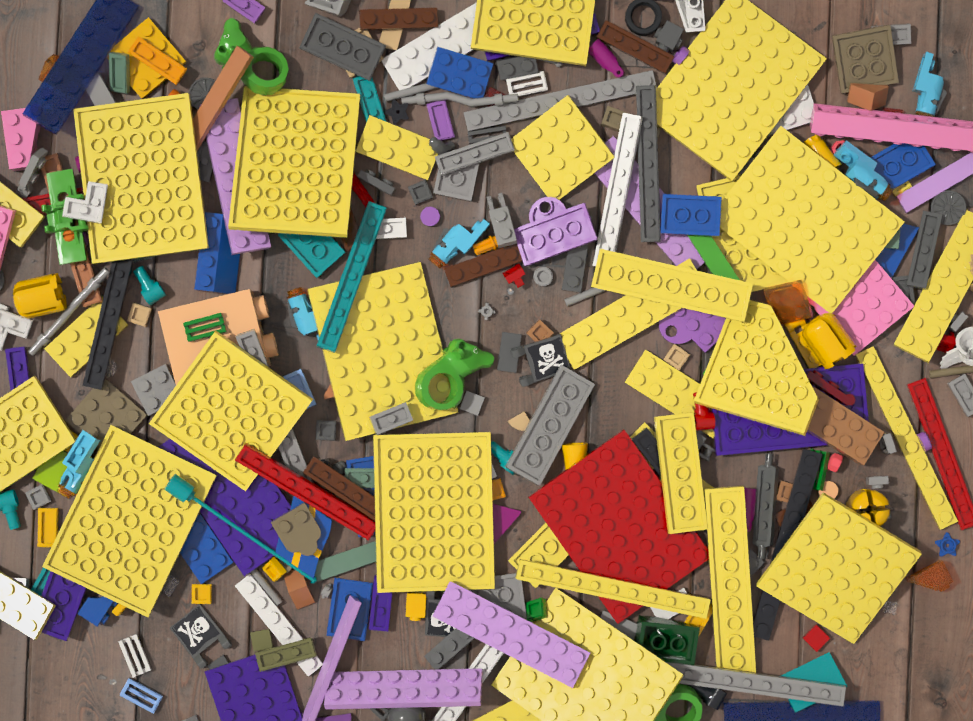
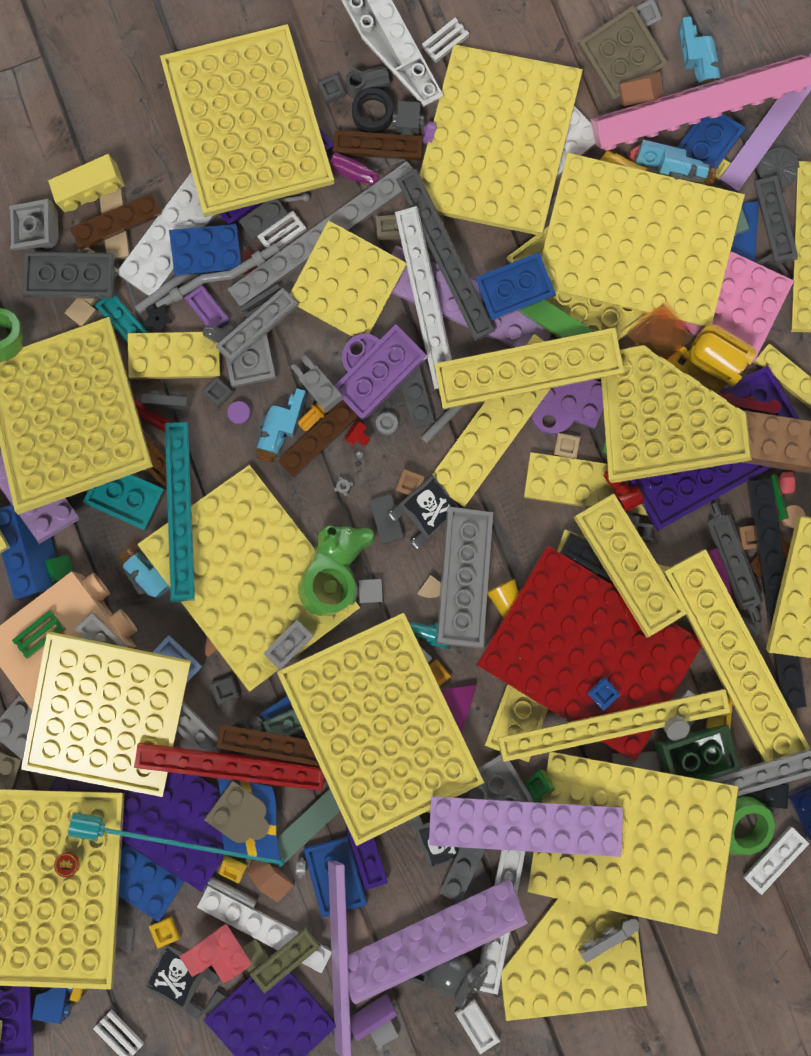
camera: 20 degrees left, 5 degrees down
white plate [376,218,407,239] -> none
yellow brick [405,592,427,621] -> none
none -> green tile [45,555,74,583]
none -> tile [54,852,80,877]
none -> tan tile [65,298,97,327]
none -> coral brick [179,924,252,983]
none -> blue tile [587,677,621,711]
none -> light grey tile [664,716,690,741]

